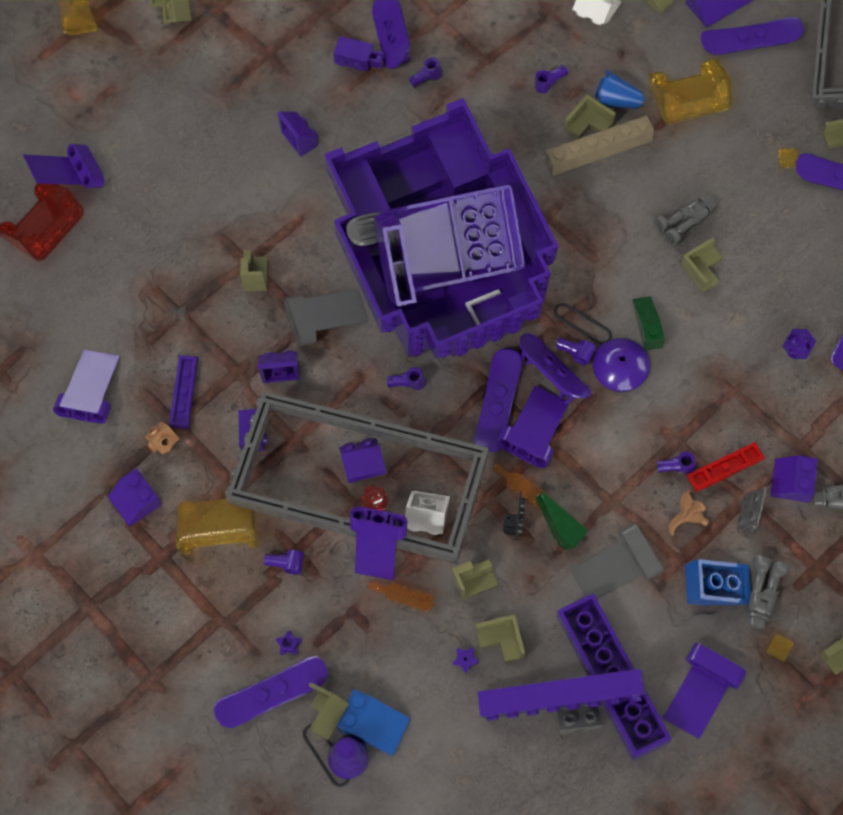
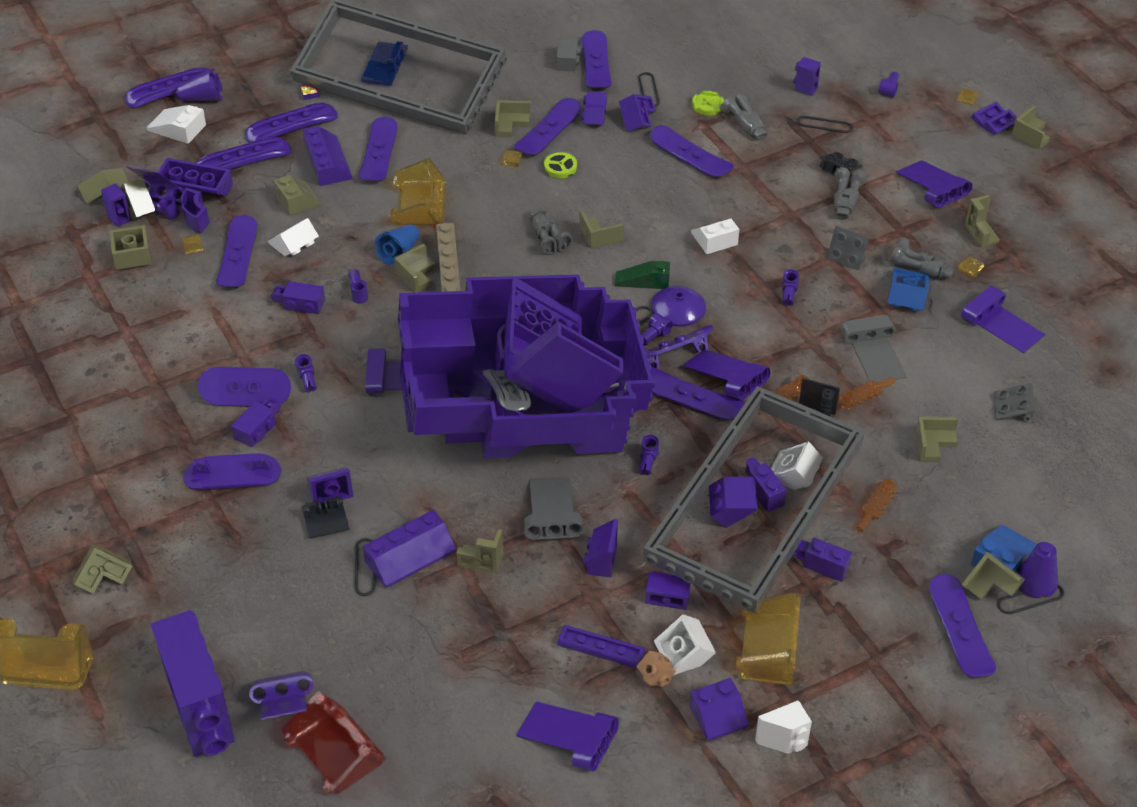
camera: 80 degrees left, 20 degrees down
dark purple pin [264,550,304,574] -> none
dark purple plate [276,630,302,655] -> none
dark purple piece [350,507,408,581] -> none
clear red head [360,485,390,511] -> none
olive panel [452,559,498,601] -> none
dark purple plate [452,648,479,673] -> none
dark purple brick [478,669,647,721] -> none
dark green slope [535,492,588,550] -> none
dark purple brick [557,593,672,761] -> none
medium nougat piece [669,489,709,536] -> none
red plate [686,442,765,493] -> none
dark purple slope [770,455,818,503] -> none
dark purple brick [782,329,817,359] -> none
none -> dark purple brick [150,610,235,757]
none -> dark purple piece [184,453,281,490]
none -> dark purple brick [271,281,325,314]
none -> black hinge [302,496,350,539]
none -> black piece [355,538,376,596]
none -> dark purple slope [363,510,456,588]
none -> lime tile [544,152,577,179]
none -> white slope [654,615,716,675]
none -> white slope [691,219,739,254]
none -> dark purple brick [745,458,787,512]
none -> white slope [755,700,812,754]
none -> dark purple brick [793,537,852,582]
none -> clear orange piece [838,377,895,409]

